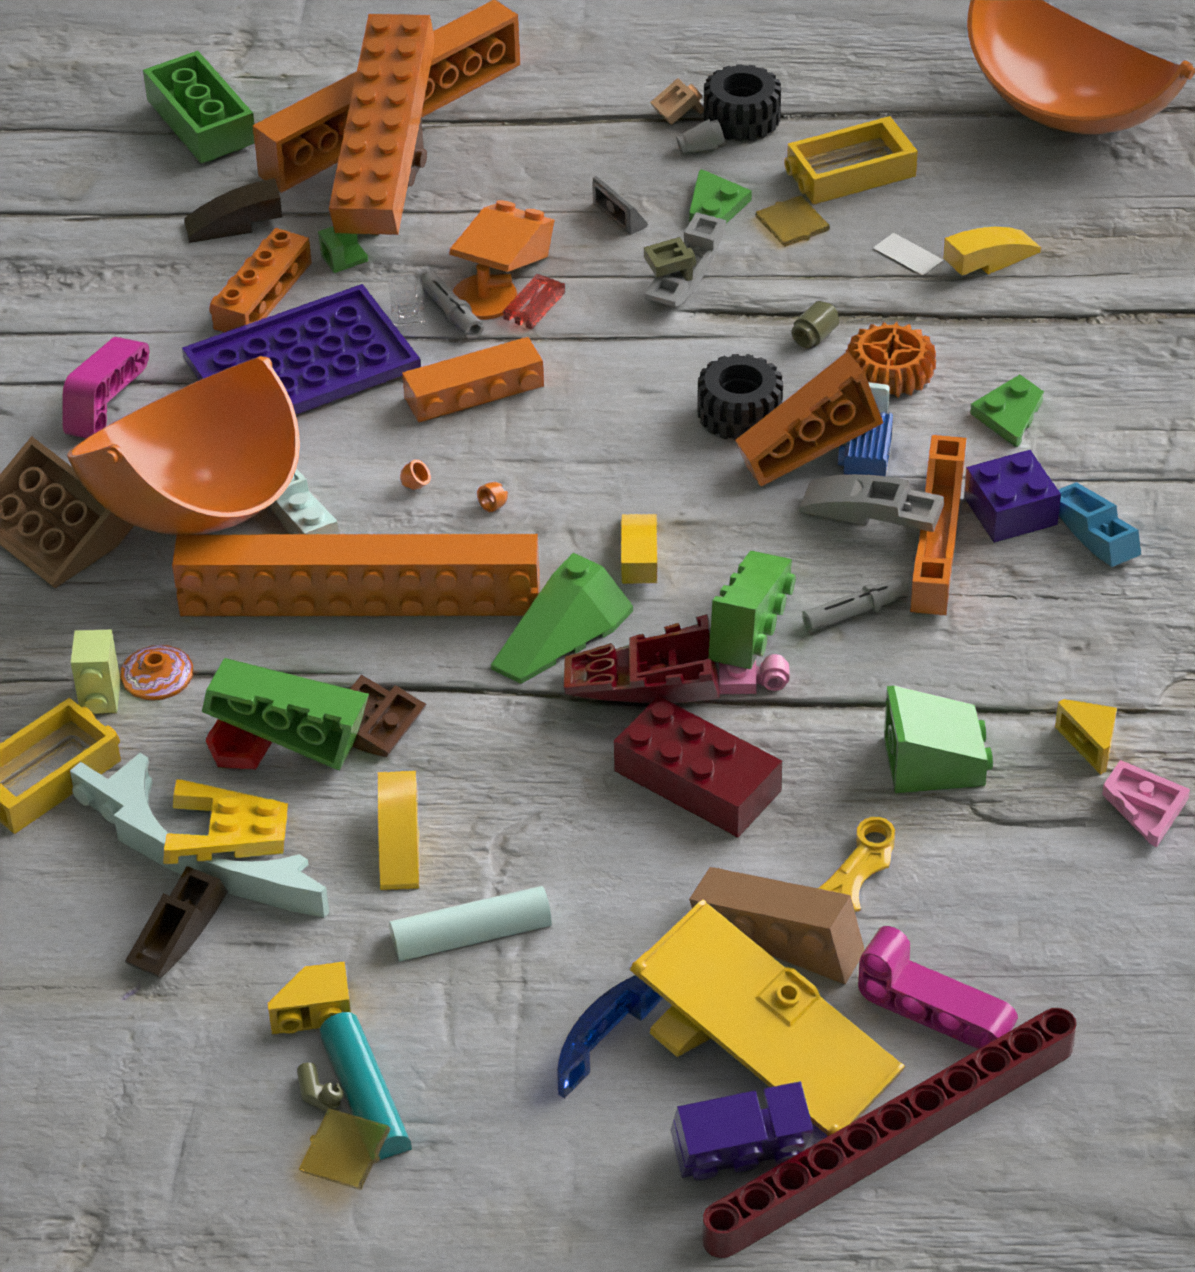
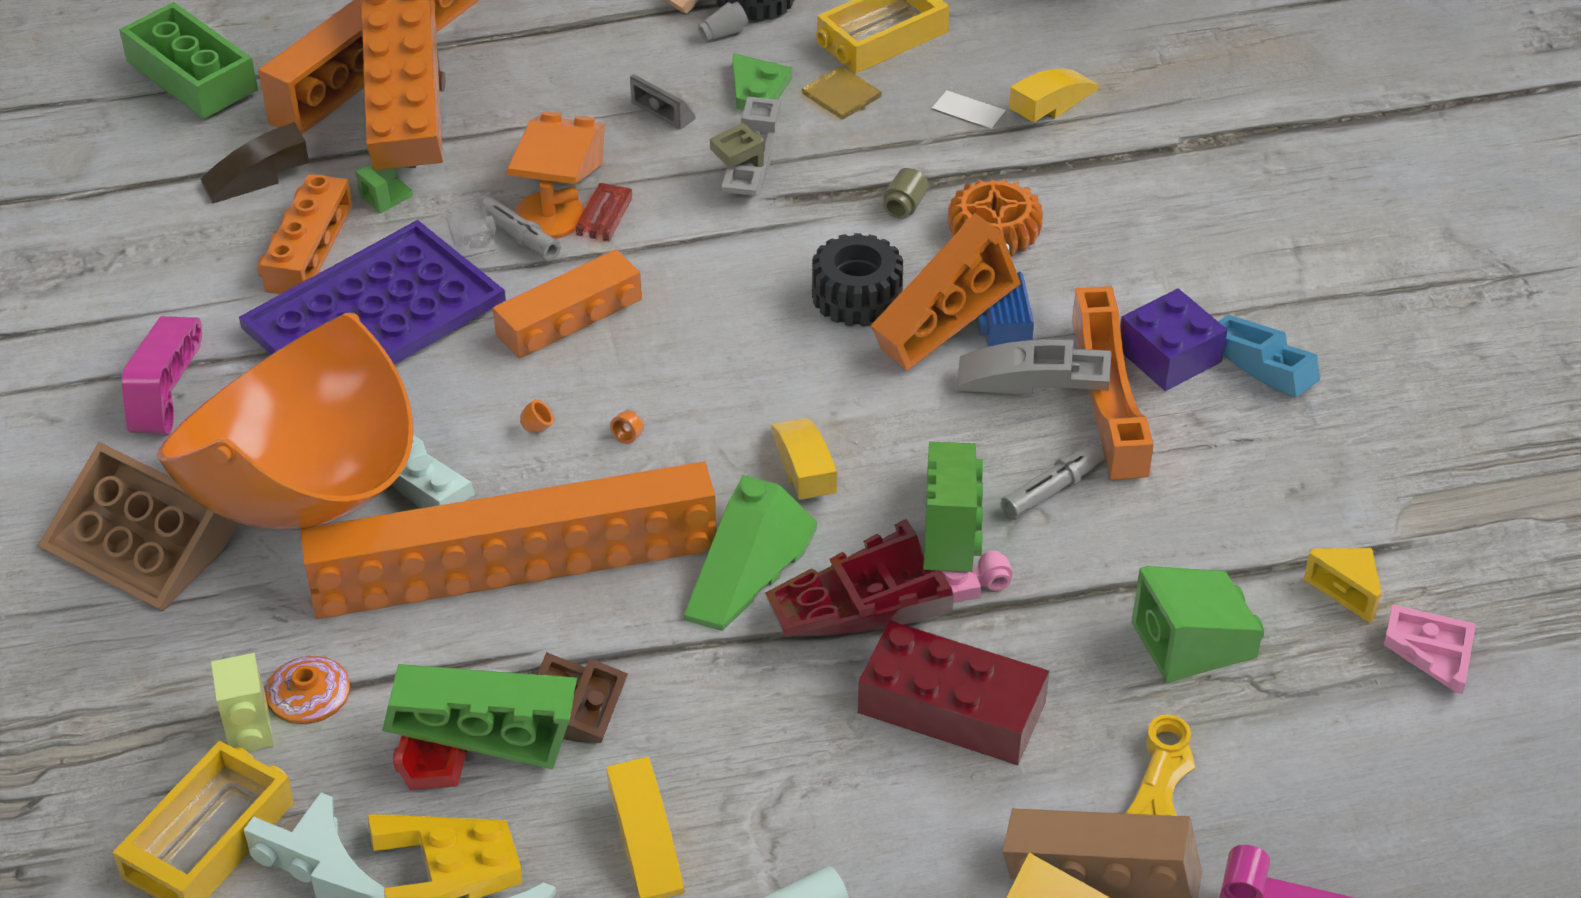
camera: 15 degrees left, 0 degrees up
bright green wing [970,374,1044,447] -> none

